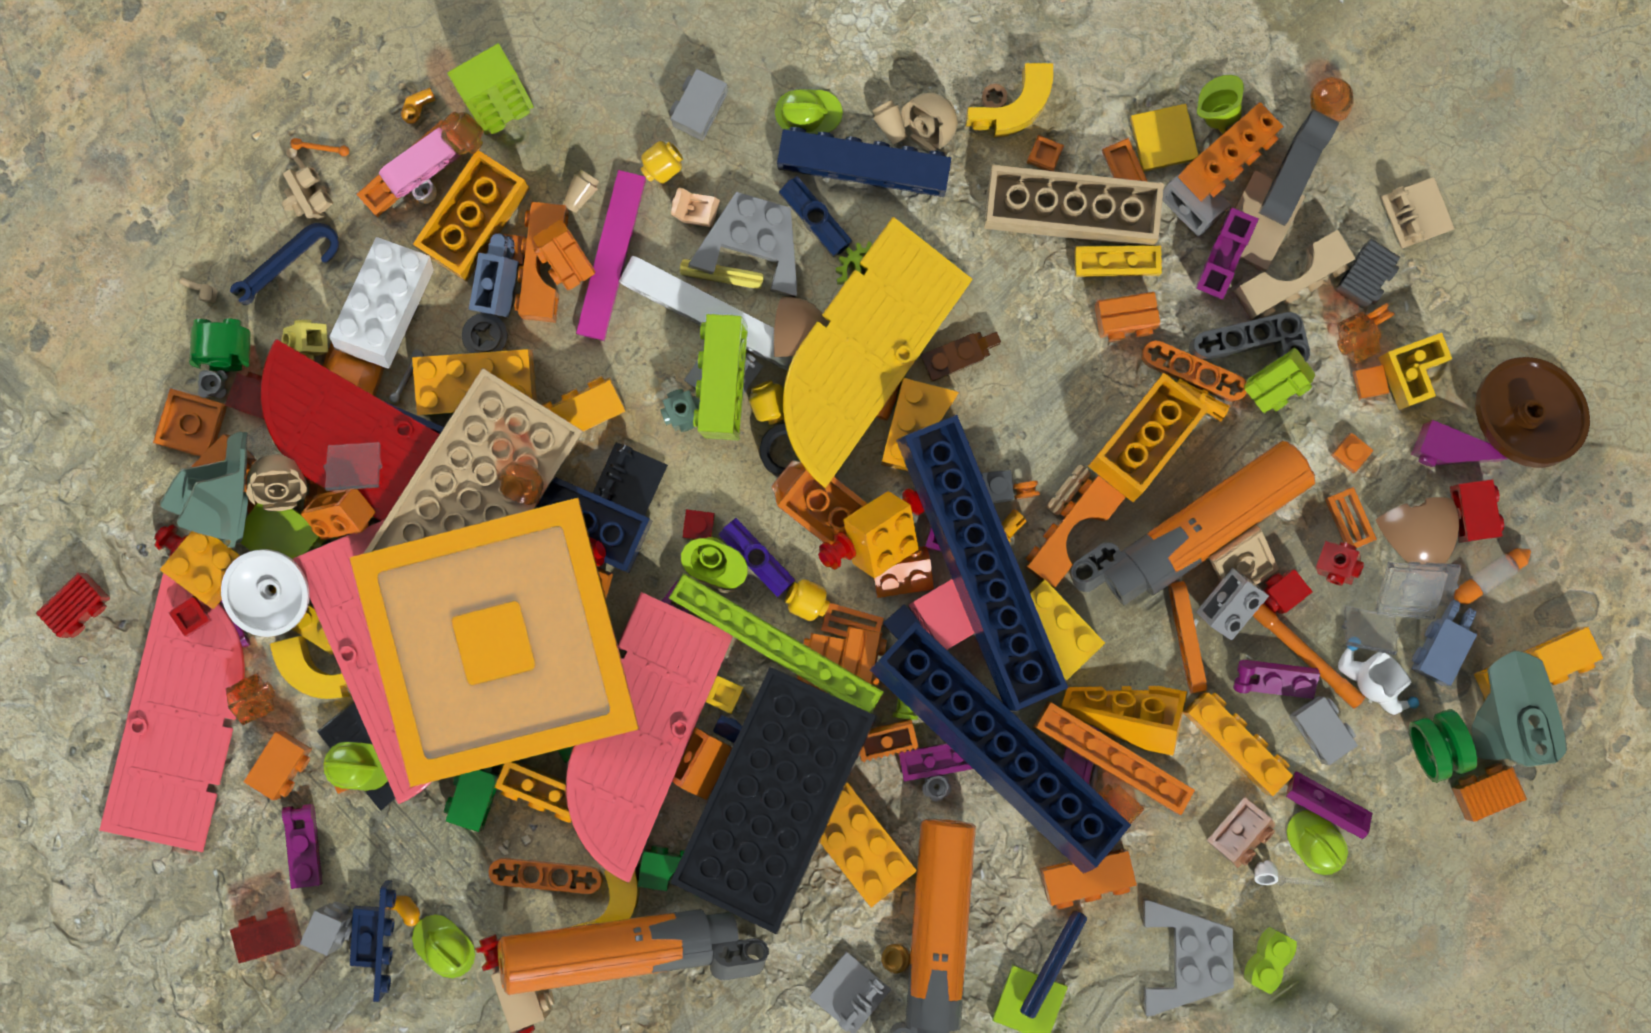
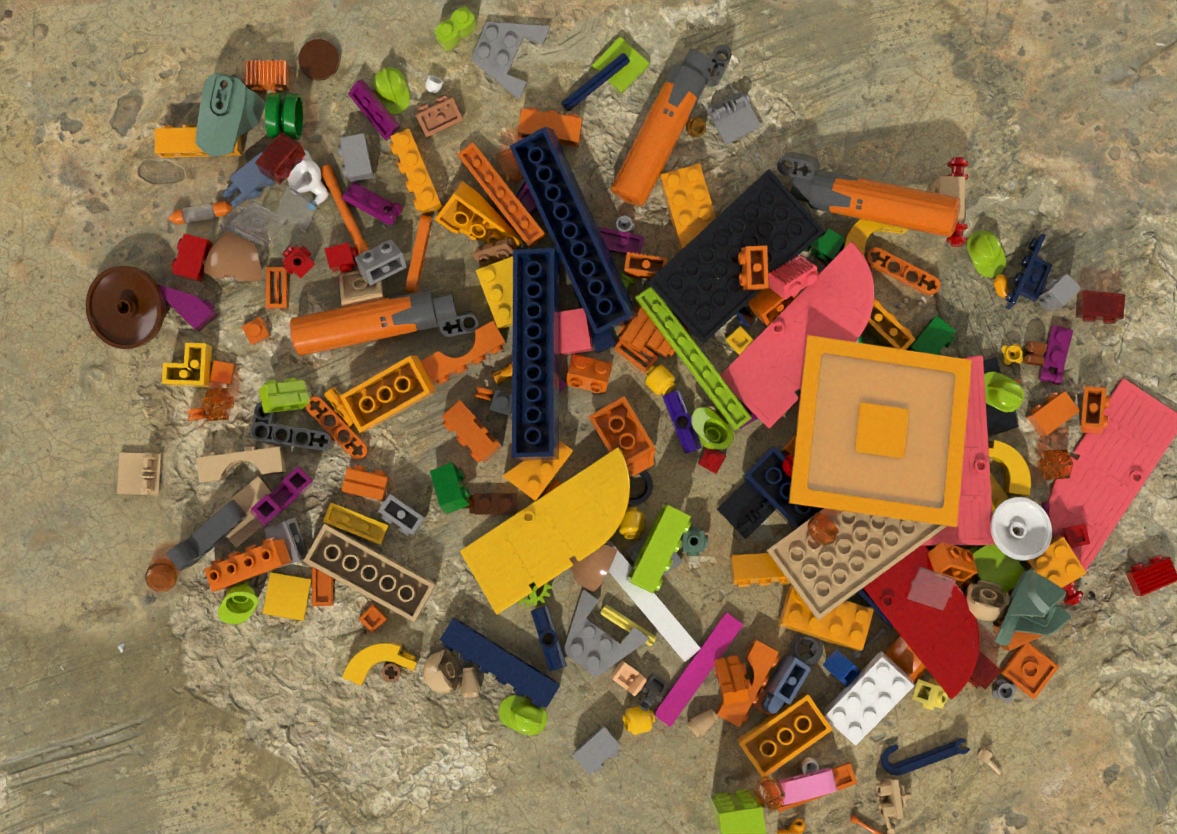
camera: 160 degrees left, 0 degrees up
green brick [189,318,251,372] -> none
light orange brick [818,488,924,579] -> none
tan axle [1046,465,1091,515] -> none
dark grey brick [1335,238,1400,308] -> none
none -> clear red brick [255,132,306,185]
none -> reddish brown tile [298,39,340,81]
none -> light grey brick [378,494,427,536]
none -> green brick [430,462,470,514]
none -> orange wedge [441,400,503,463]
none -> medium nougat hinge [471,237,515,266]
none -> dark grey plate [640,673,670,712]
none -> orange brick [738,246,769,290]
none -> coral brick [768,254,818,300]
none -> blue brick [823,650,861,687]
none -> yellow plate [1001,343,1023,365]
none -> dark orange wheel [1023,341,1047,366]
none -> orange brick [1081,386,1110,434]

